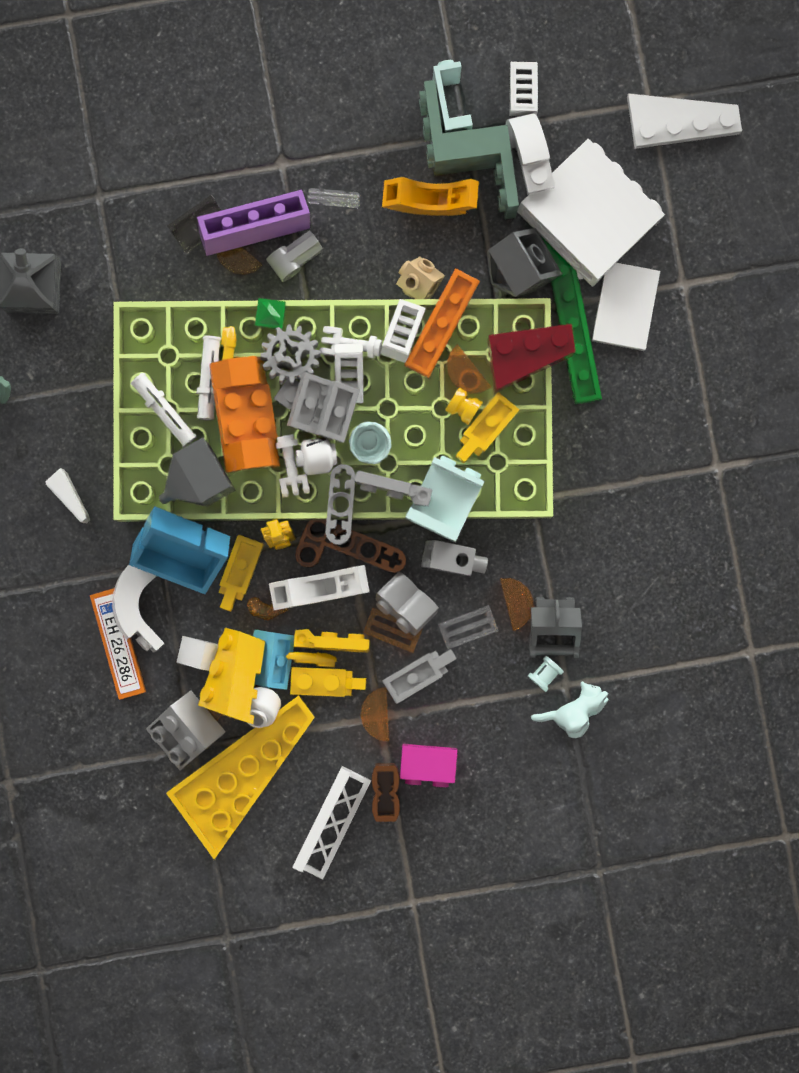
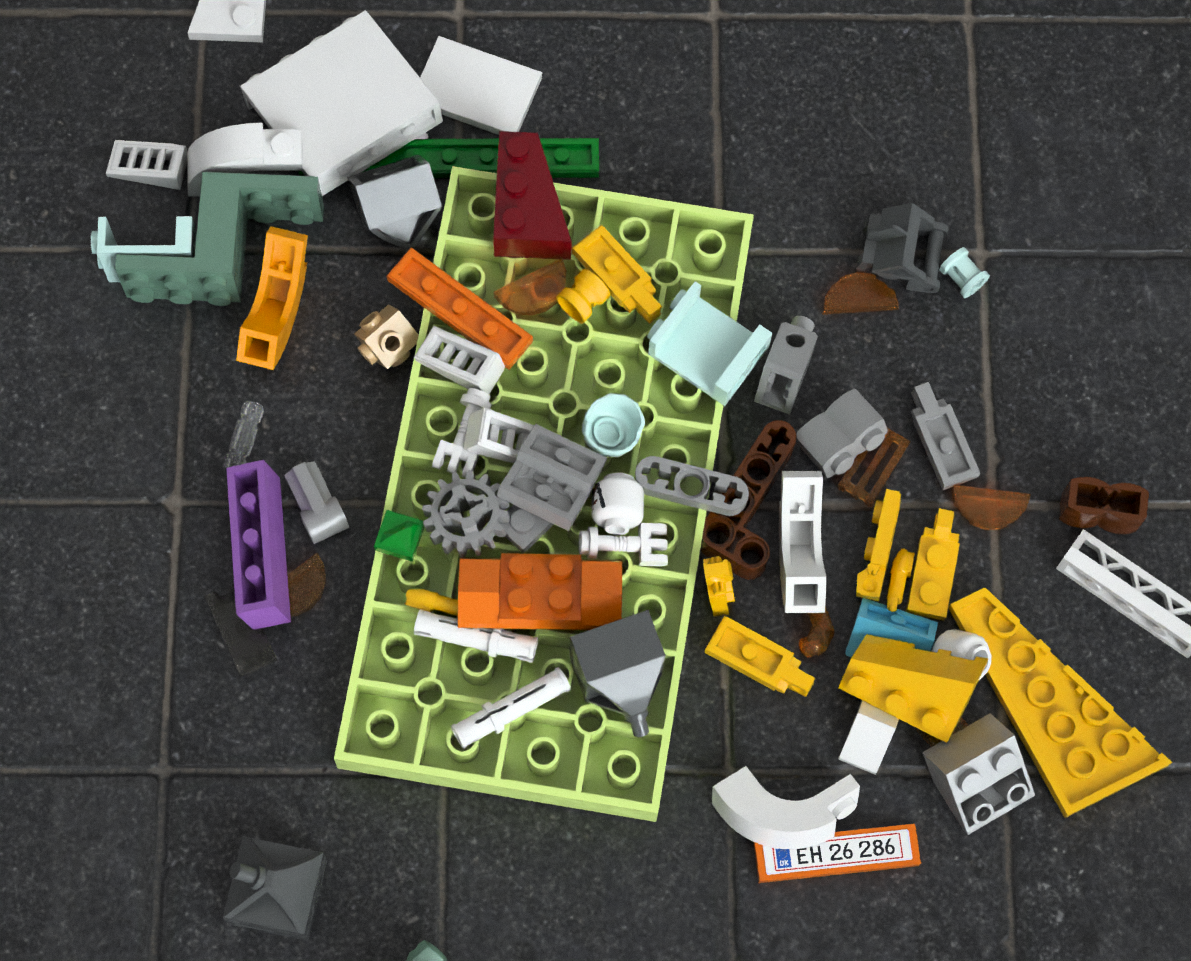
camera: 85 degrees left, 15 degrees down
white slope [46,468,90,524] -> none
dark azure piece [129,506,230,594] -> none
light grey hinge [355,471,432,506] -> none
dark pink brick [400,744,457,787] -> none
clear tile [438,605,499,649] -> none
light aqua animal [531,681,609,738] -> none

